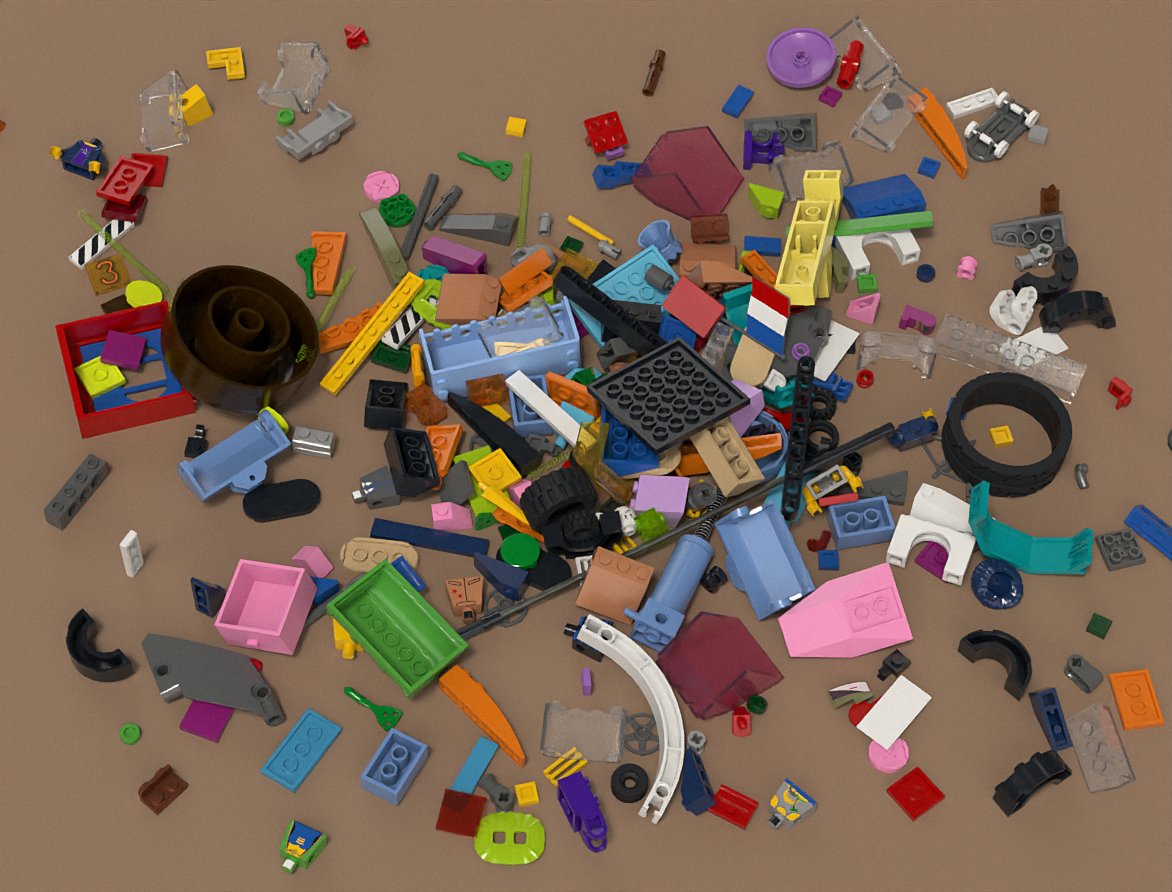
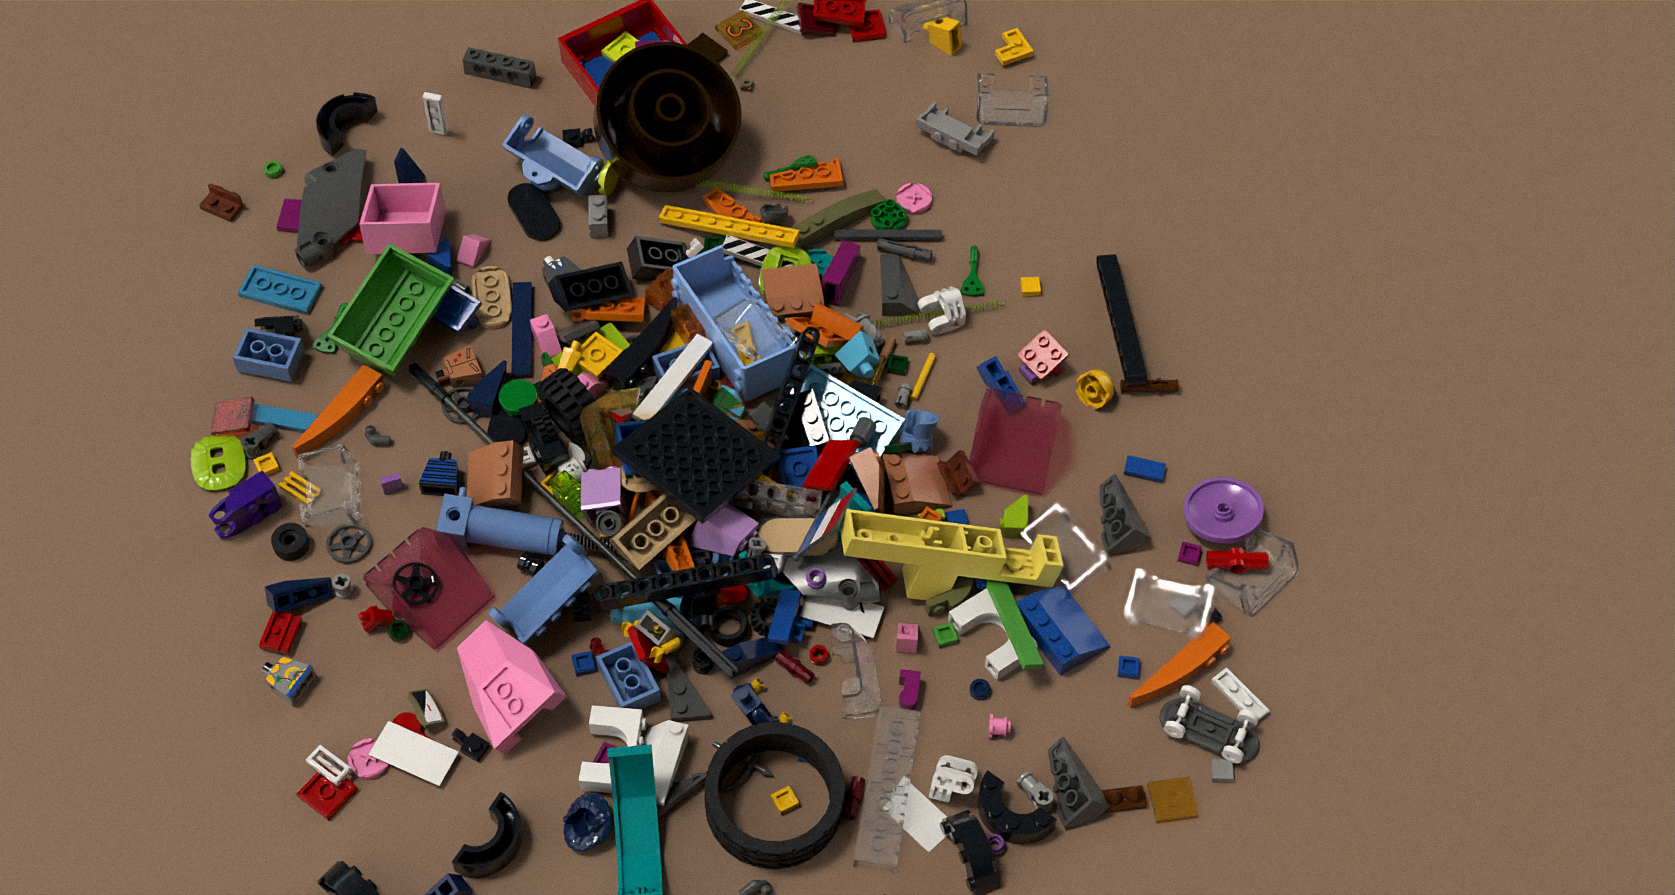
camera: 75 degrees right, 0 degrees up
neon yellow tile [125,280,162,308] -> none
bright green tile [277,109,295,127] -> none
torso [279,819,328,874] -> none
red piece [344,24,369,50] -> none
white piece [577,614,684,824] -> none
dark purple tile [743,131,785,170] -> none
none -> black plate [254,315,303,336]
none -> white tile [306,745,352,786]
none -> dark grey arm [364,425,391,445]
none -> black wheel [392,562,439,605]
none -> white tile [686,238,704,258]
none -> dark blue slope [722,637,784,679]
none -> light grey bush [747,537,766,557]
none -> dark grey hair [760,203,789,225]
none -> blue tile [768,589,802,645]
none -> dark red pin [775,649,815,684]
none -> medium azure torso [835,331,880,378]
none -> dark green tile [884,442,912,454]
none -> white piece [917,286,966,335]
none -> yellow cylinder [1076,369,1115,409]
none -> black beam [1096,254,1147,386]
none -> clear yellow tile [1147,776,1199,824]

